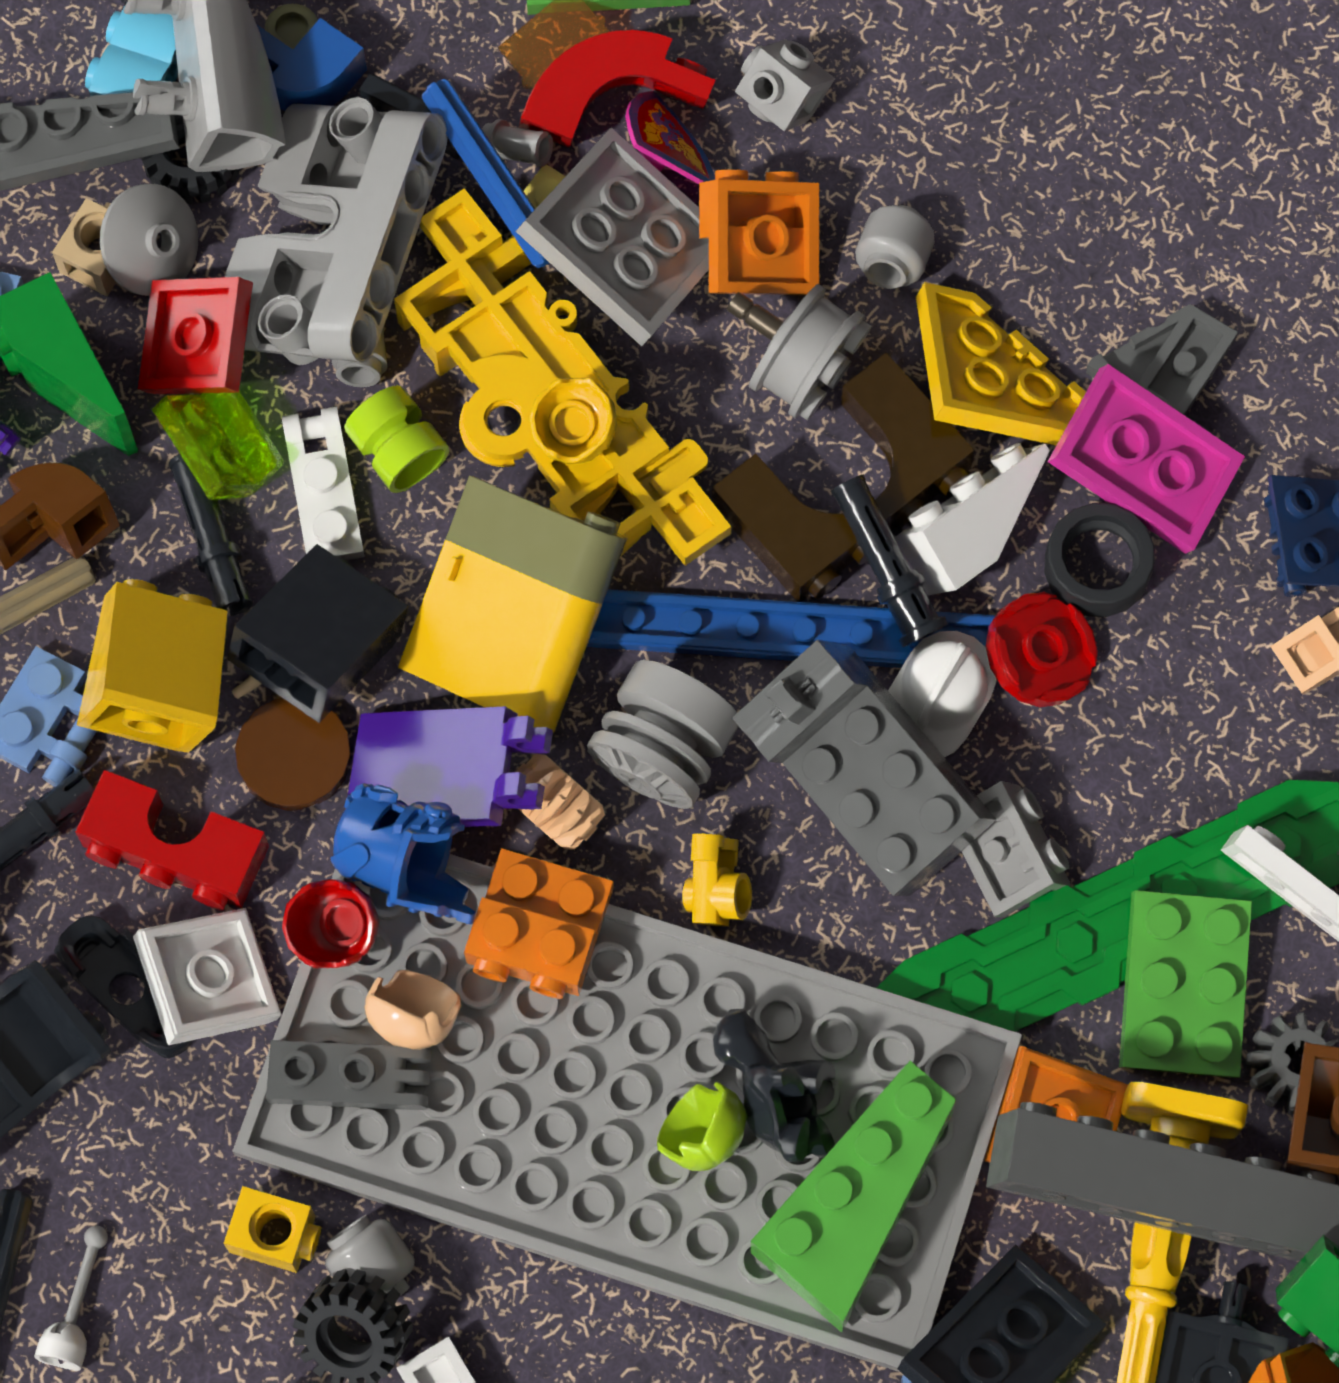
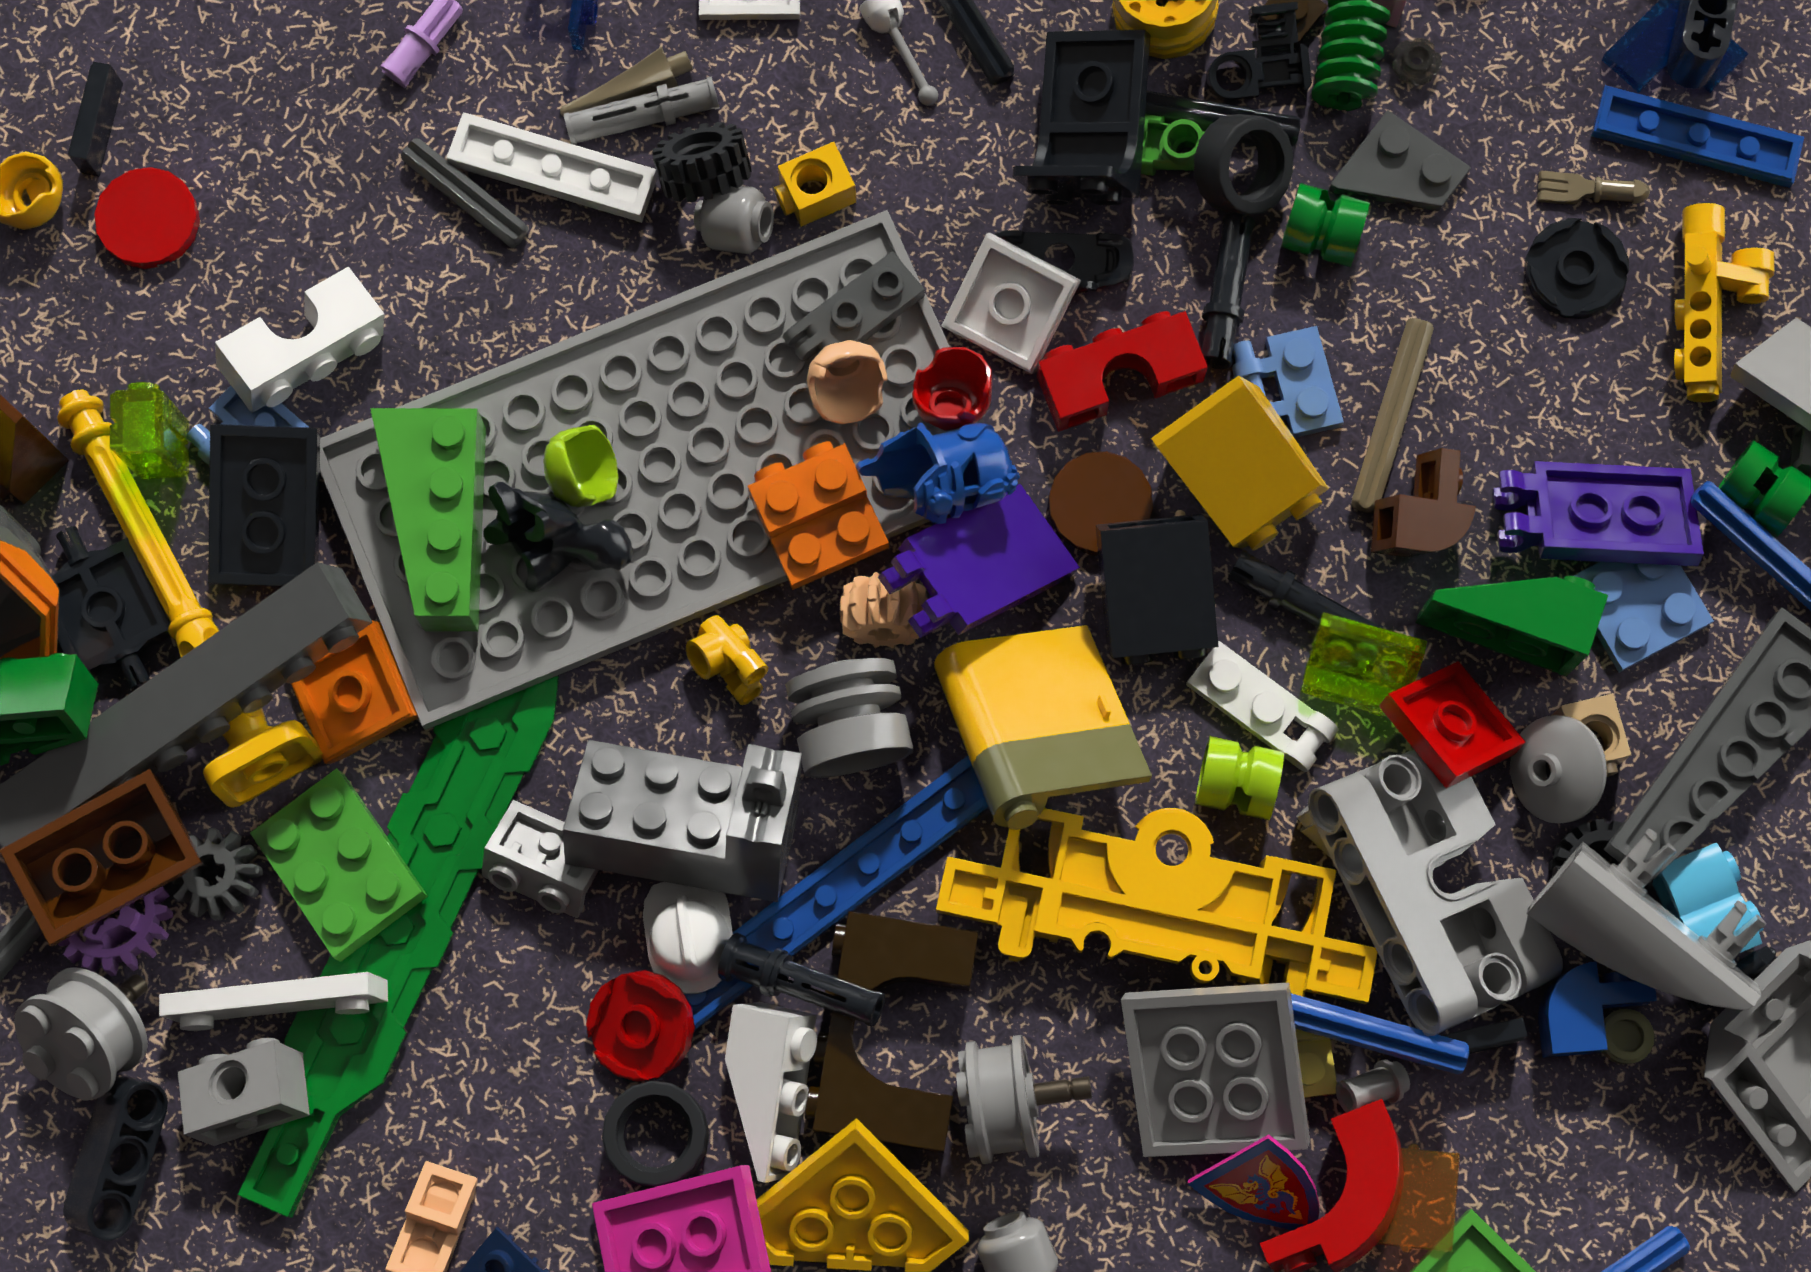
camera: 140 degrees right, 5 degrees up
yellow hair [529,378,617,464] -> none
orange plate [699,170,819,296] -> none

